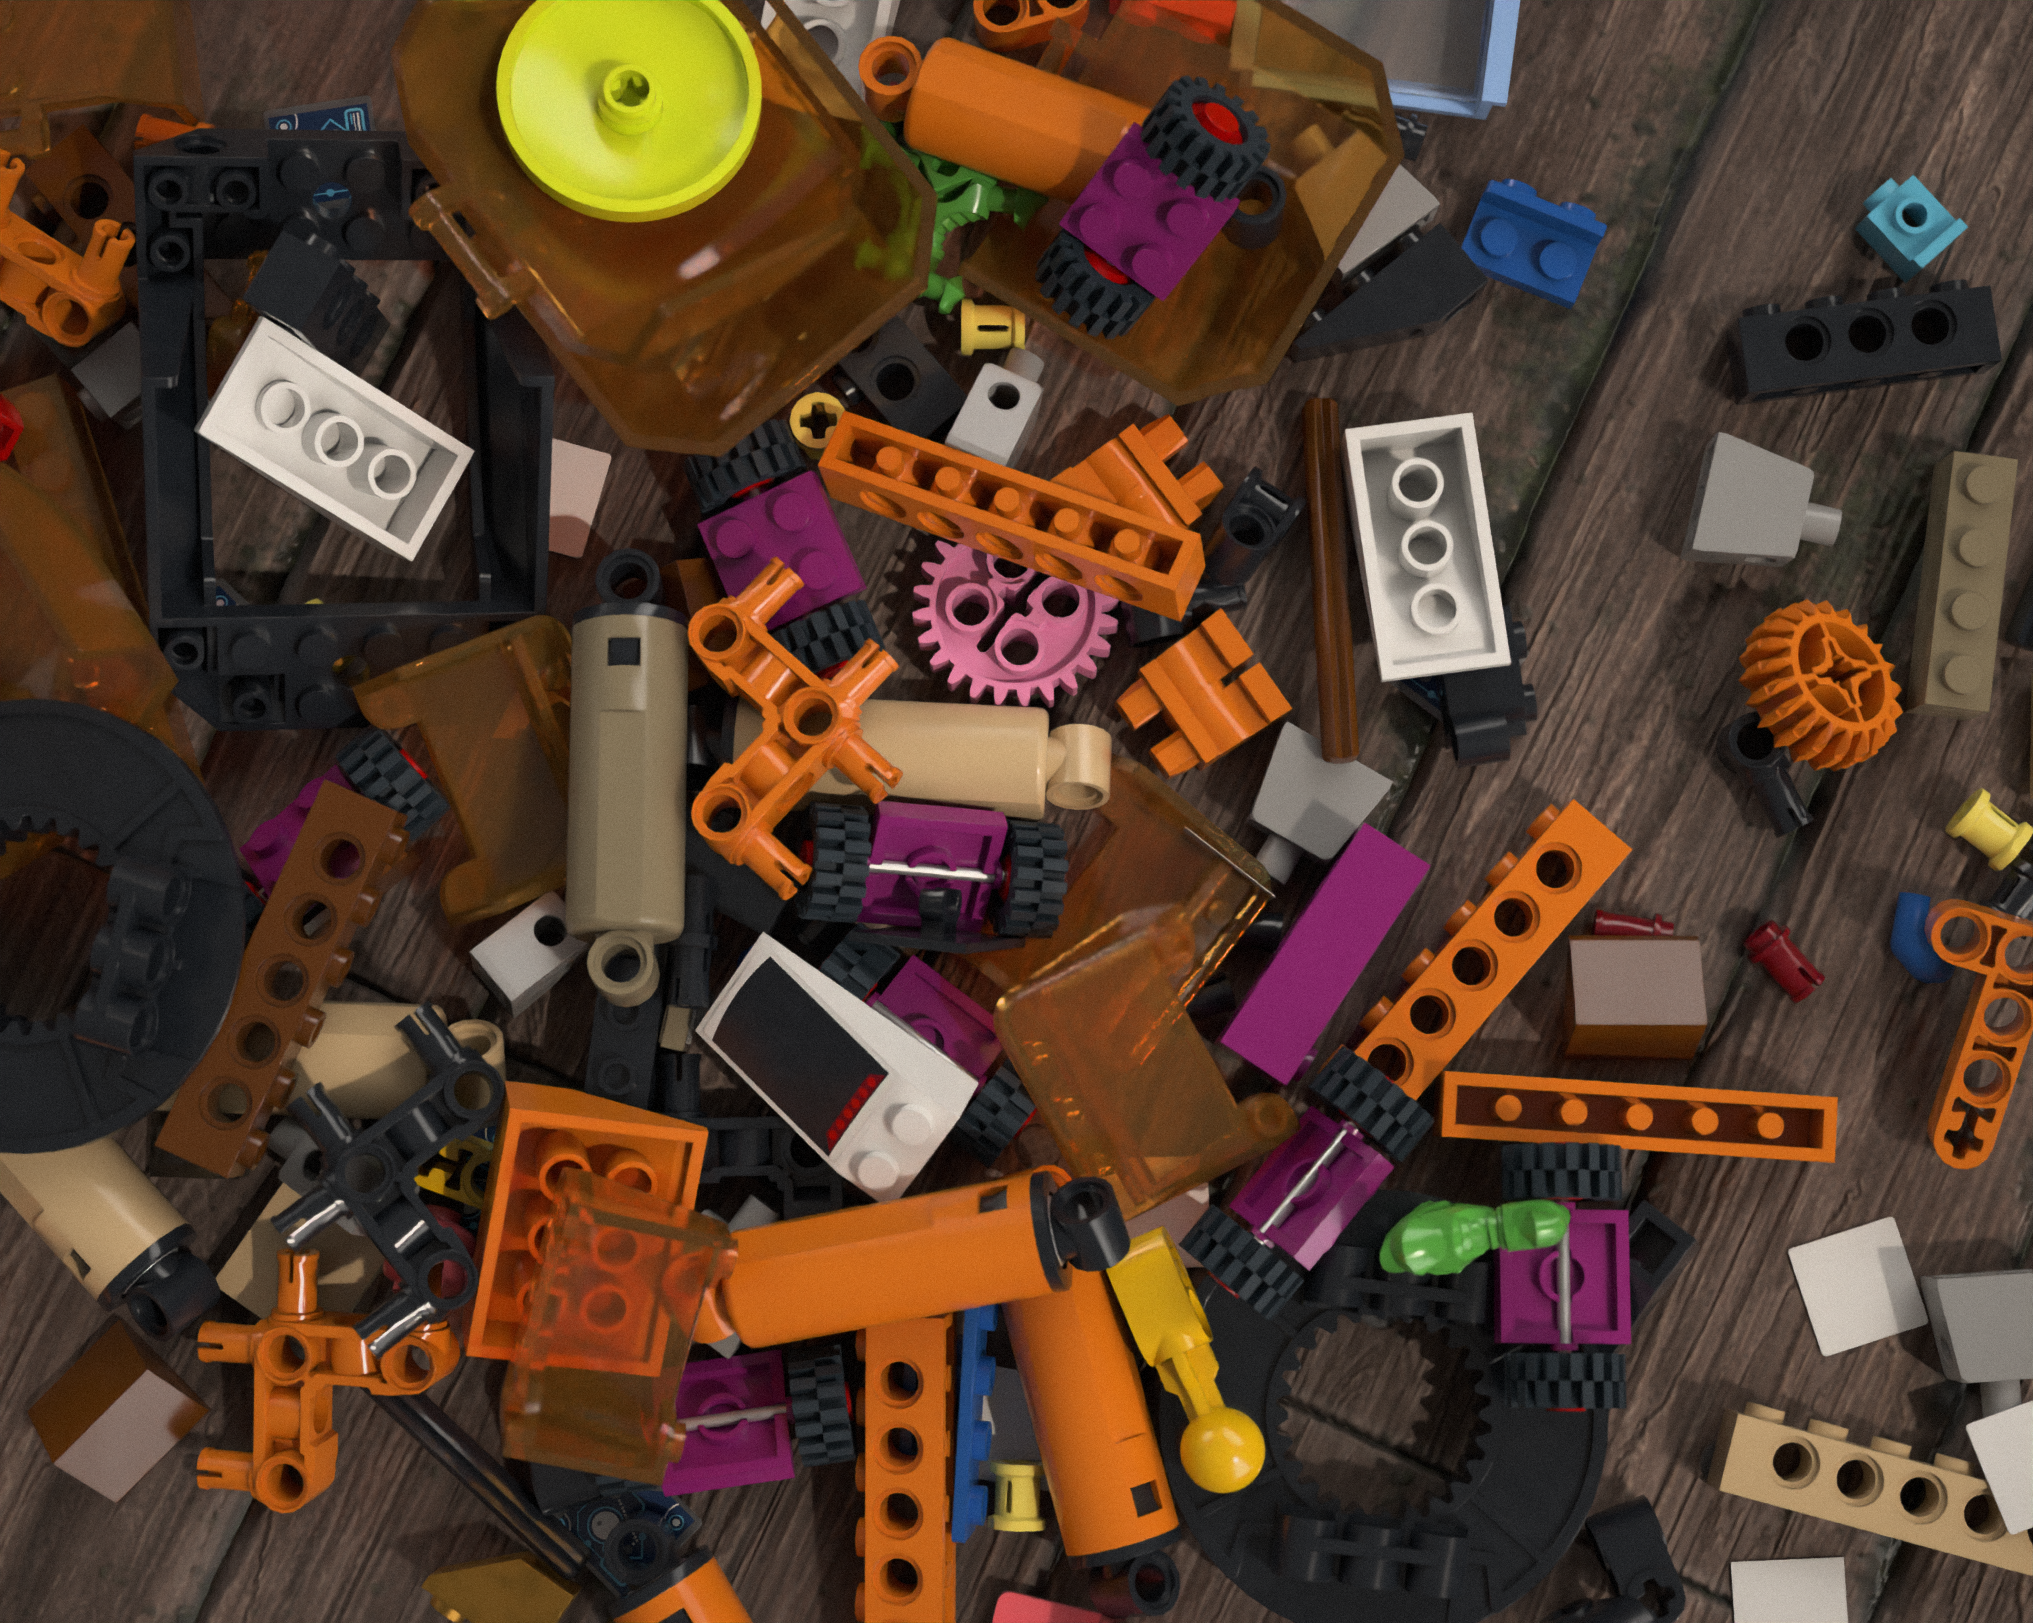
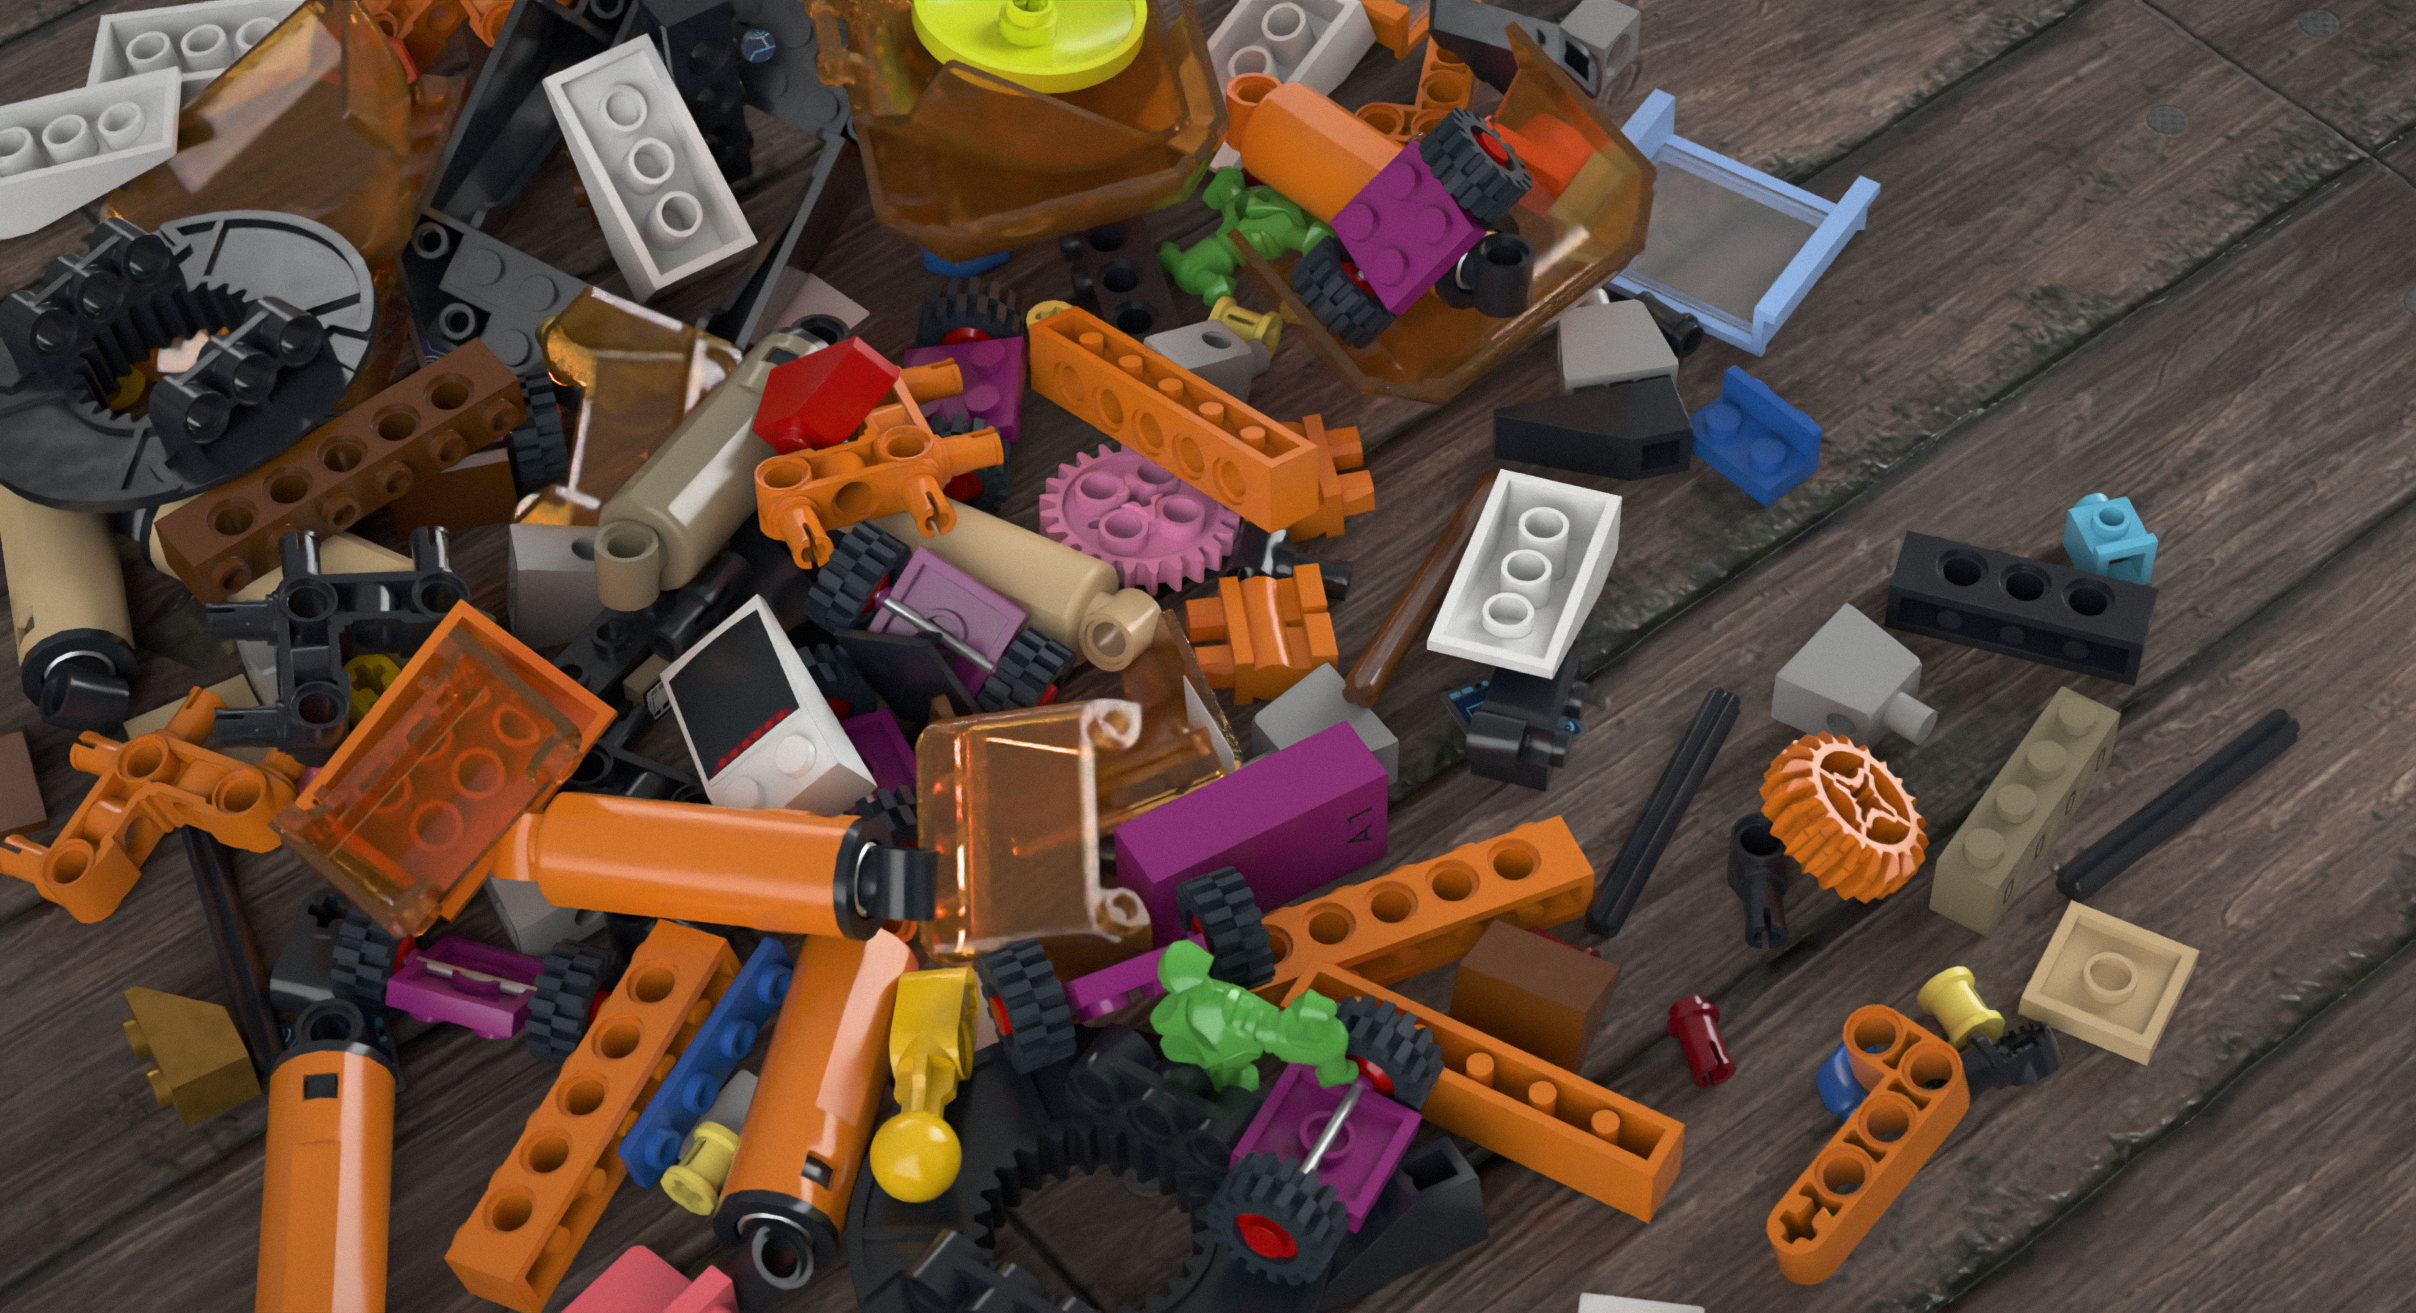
camera: 25 degrees right, 35 degrees down
black piece [1203,466,1308,587] -> none
none -> red slope [752,336,900,455]
none -> black axle [1584,687,1741,939]

